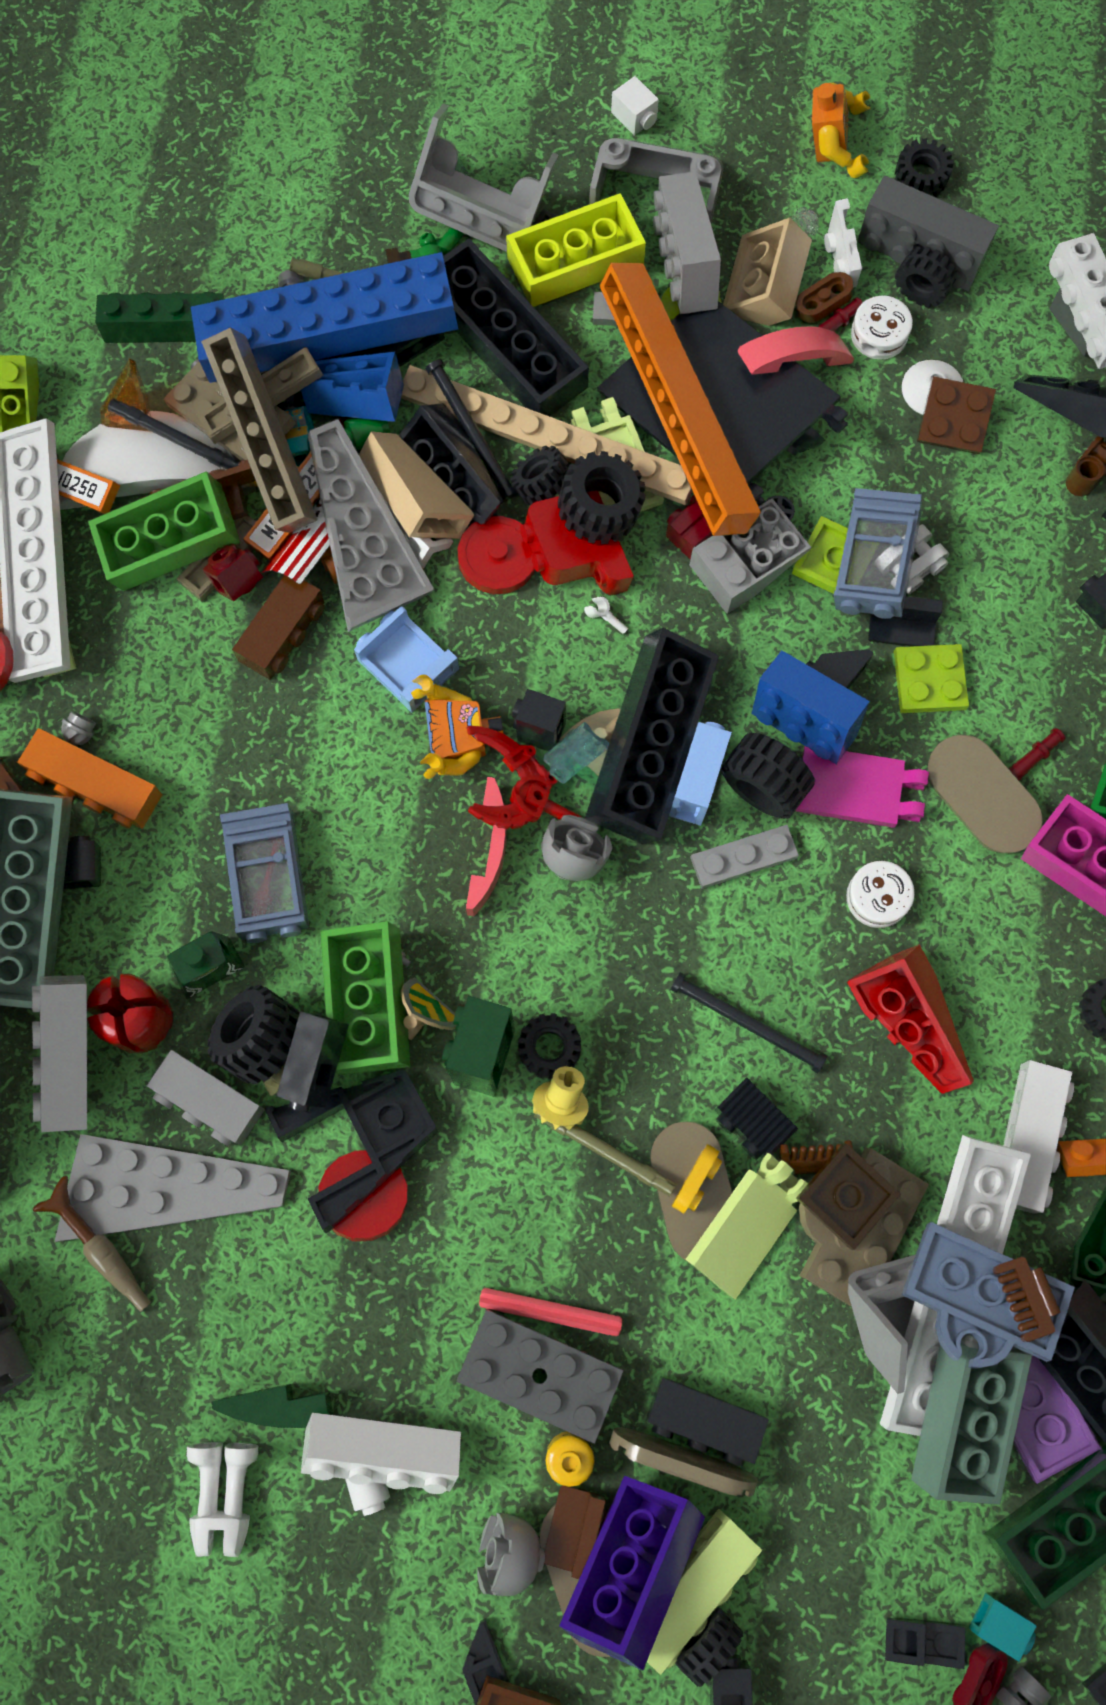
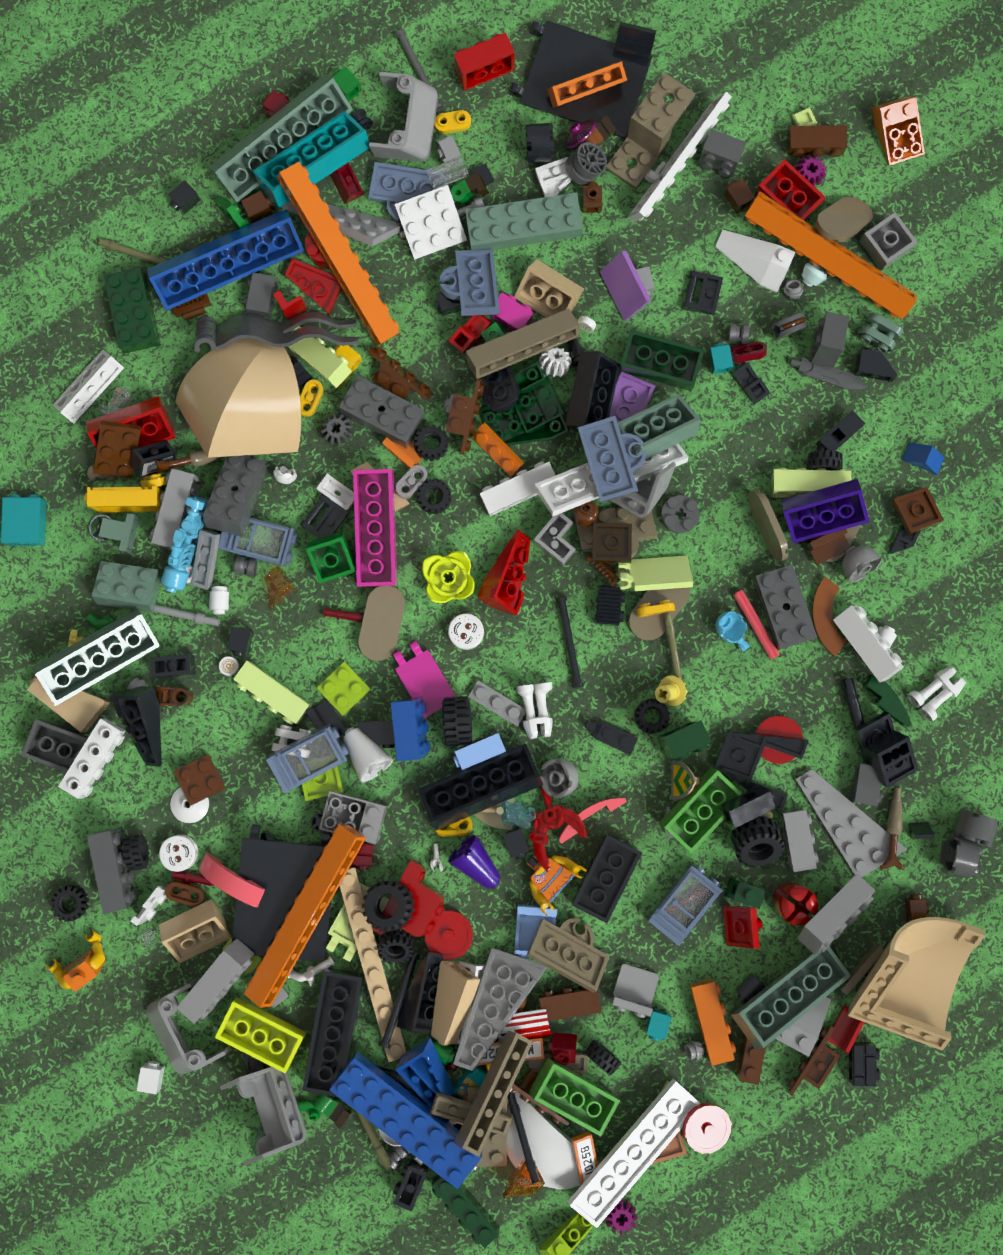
camera: 125 degrees left, 10 degrees up
yellow head [545,1431,595,1487] -> none
black brick [646,1376,769,1467] -> none
reddish brown piece [993,1257,1061,1342] -> none
none -> white tile [219,657,239,676]
none -> yellowish green brick [233,661,312,725]
none -> white piece [288,956,335,986]
none -> white cone [343,727,393,782]
none -> black brick [392,1159,429,1211]
none -> neon yellow brick [422,551,475,603]
none -> yellow plate [434,817,473,837]
none -> dark purple cone [448,835,500,889]
none -> white piece [516,682,553,739]
none -> dark tan plate [526,918,610,993]
none -> light grey brick [533,513,576,567]
none -> black brick [571,833,642,923]
none -> reddish brown head [573,501,598,527]
none -> black hinge [584,720,638,755]
none -> black tyre [584,1040,621,1075]
none -> light grey bracket [611,964,659,1018]
none -> teal brick [645,1009,672,1041]
none -> dark grey plate [661,495,700,534]
none -> medium azure hair [715,611,750,652]
none -> red tile [723,905,763,949]
none -> dark orange tile [811,576,847,657]
none -> black pin [841,678,865,736]
none -> dark grey brick [850,763,882,806]
none -> black bracket [854,712,918,788]
none -> black slope [909,822,934,839]

